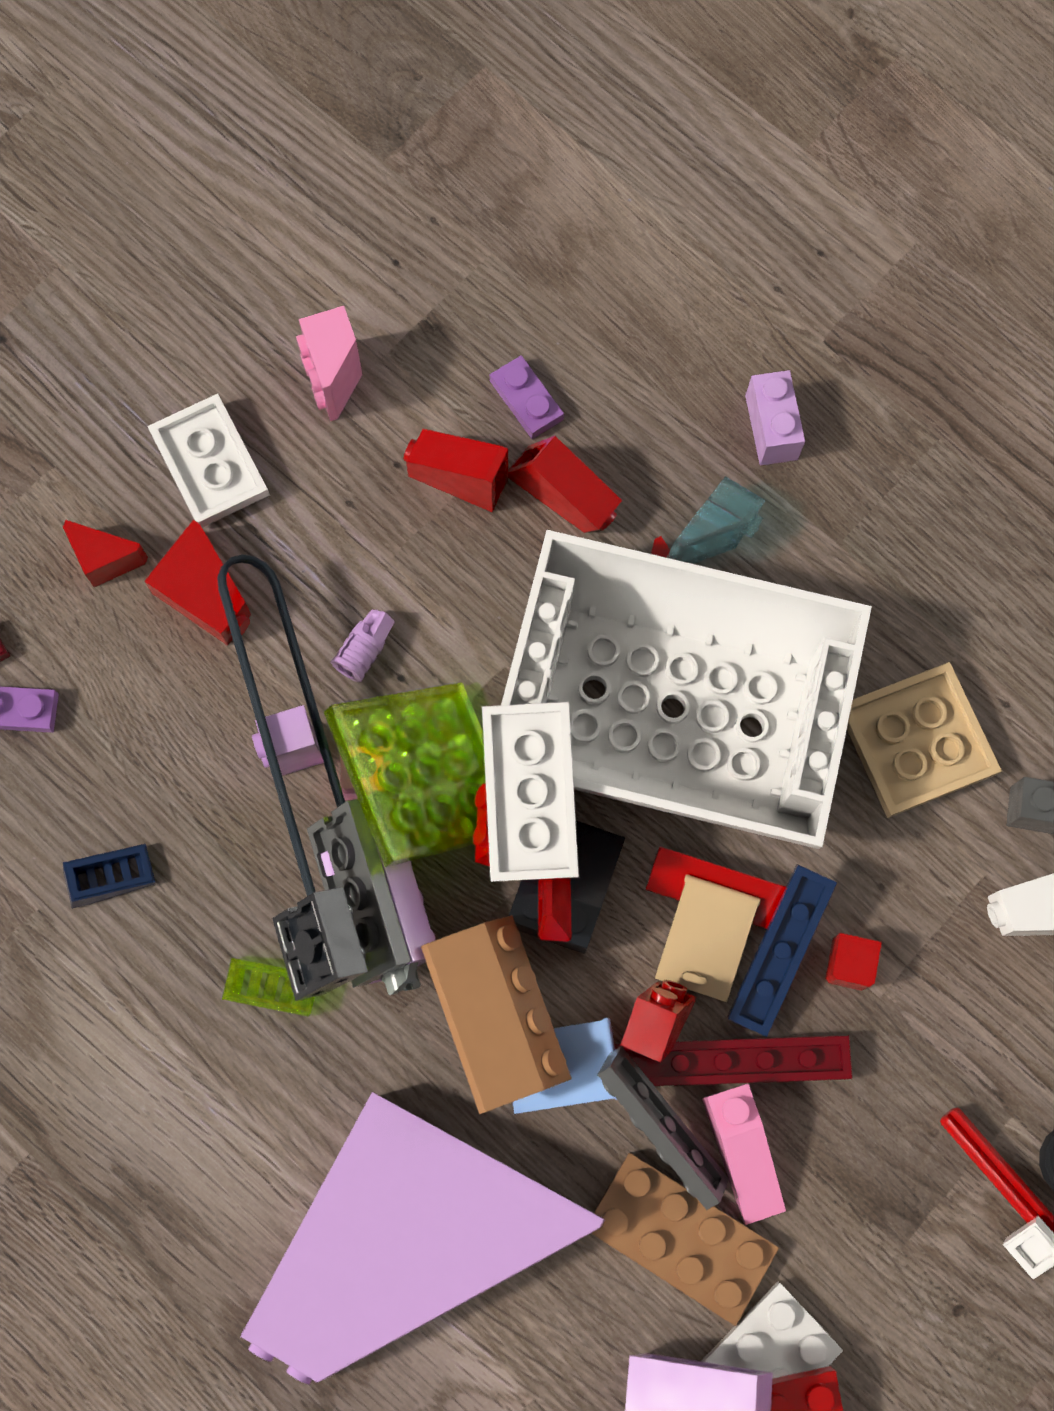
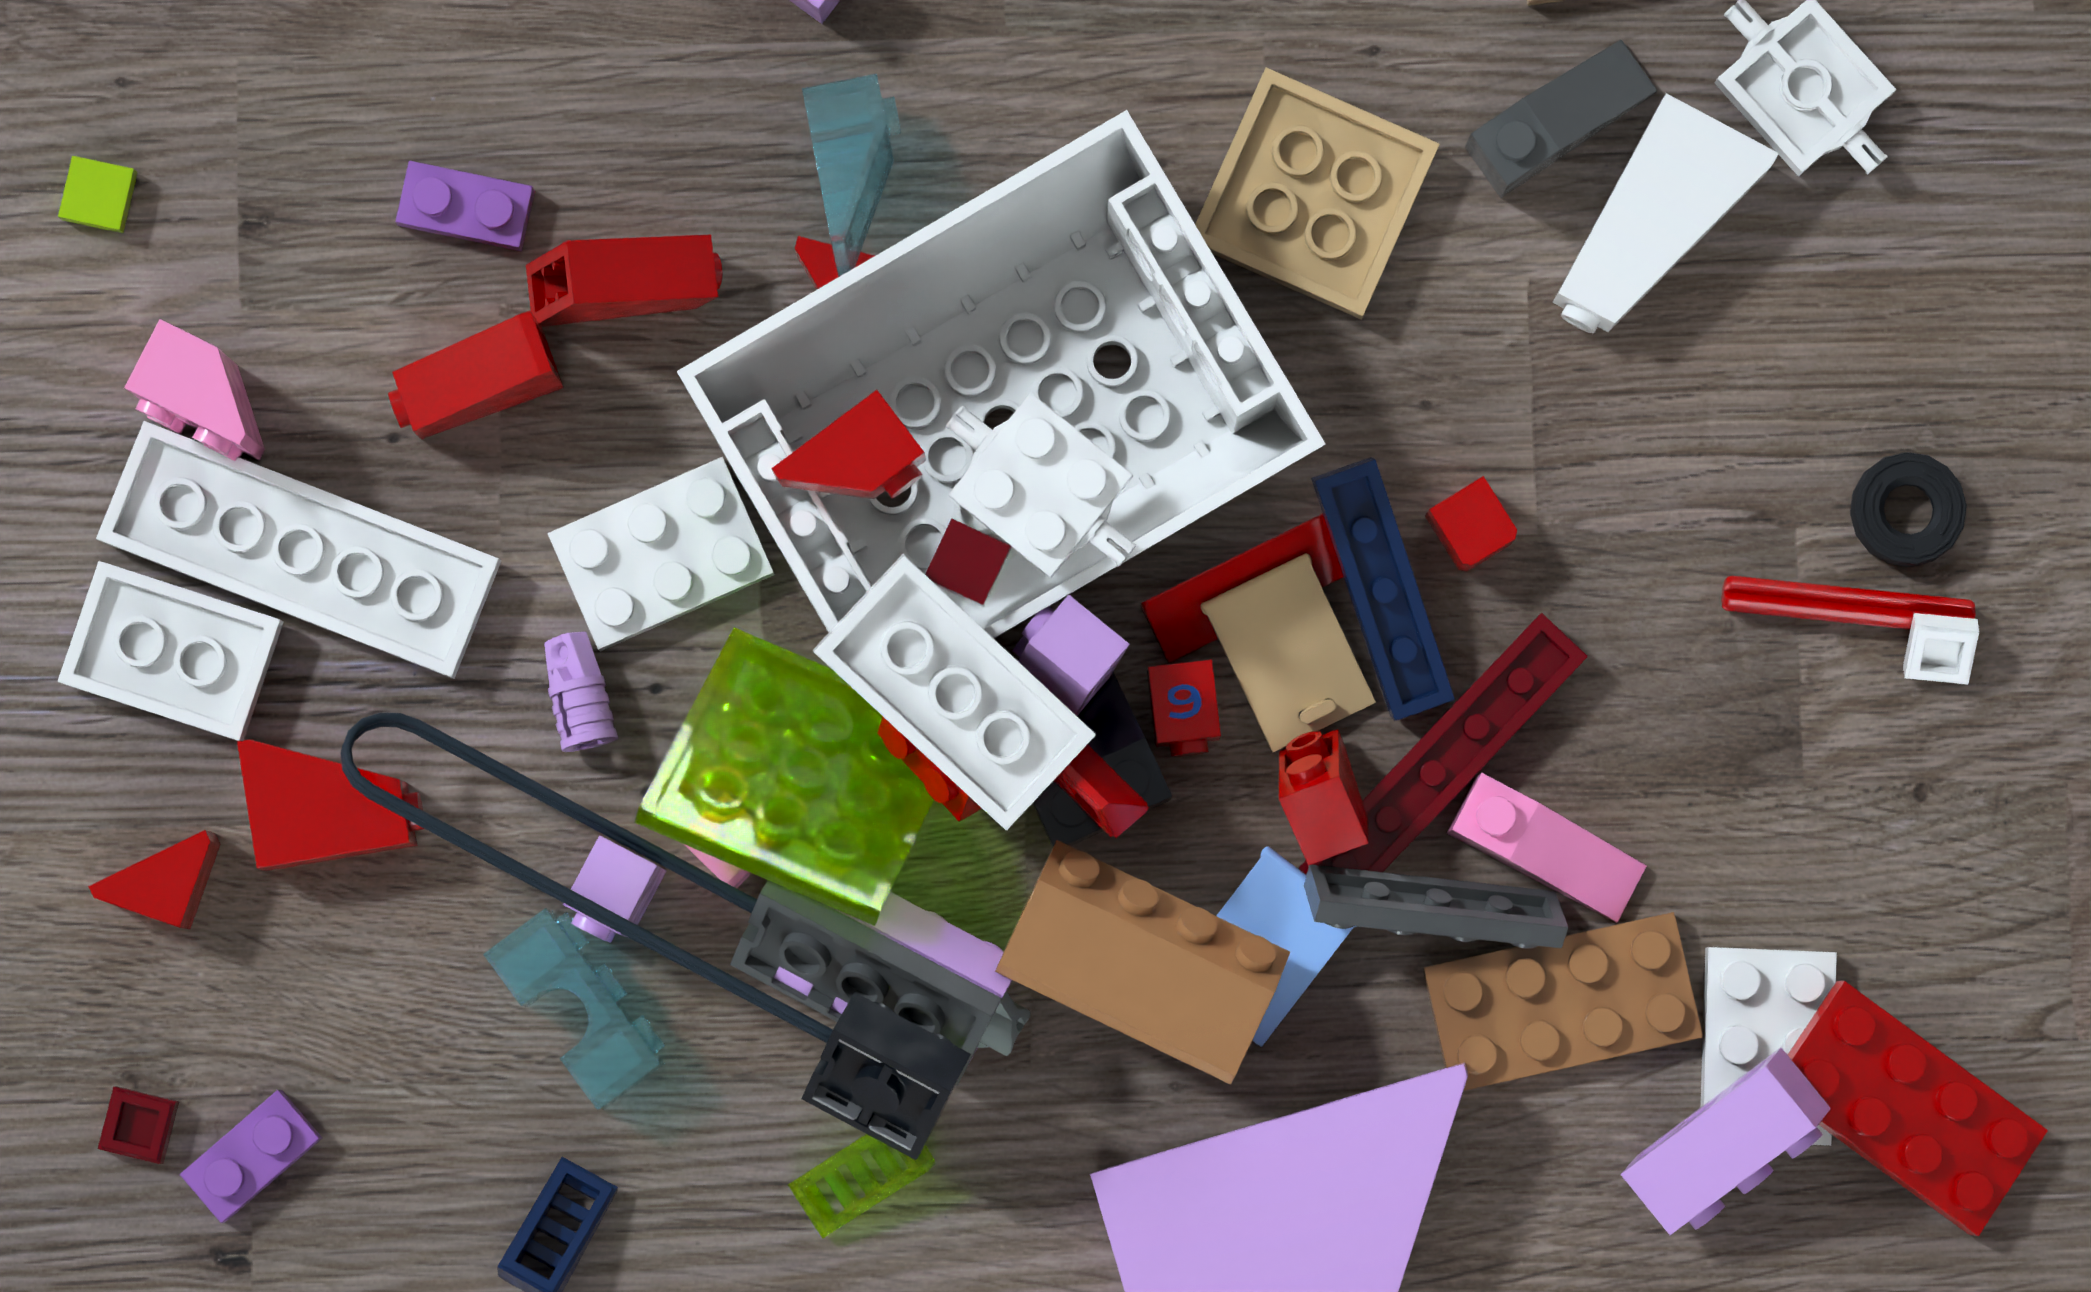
camera: 40 degrees left, 10 degrees up
none -> lime tile [58,156,138,233]
none -> white plate [96,421,501,679]
none -> clear light blue arch [483,908,665,1110]
none -> white plate [547,457,775,652]
none -> red slope [771,390,926,499]
none -> dark red tile [925,518,1011,607]
none -> white plate [946,393,1136,578]
none -> lavender brick [1012,595,1129,716]
none -> red brick [1147,659,1221,757]

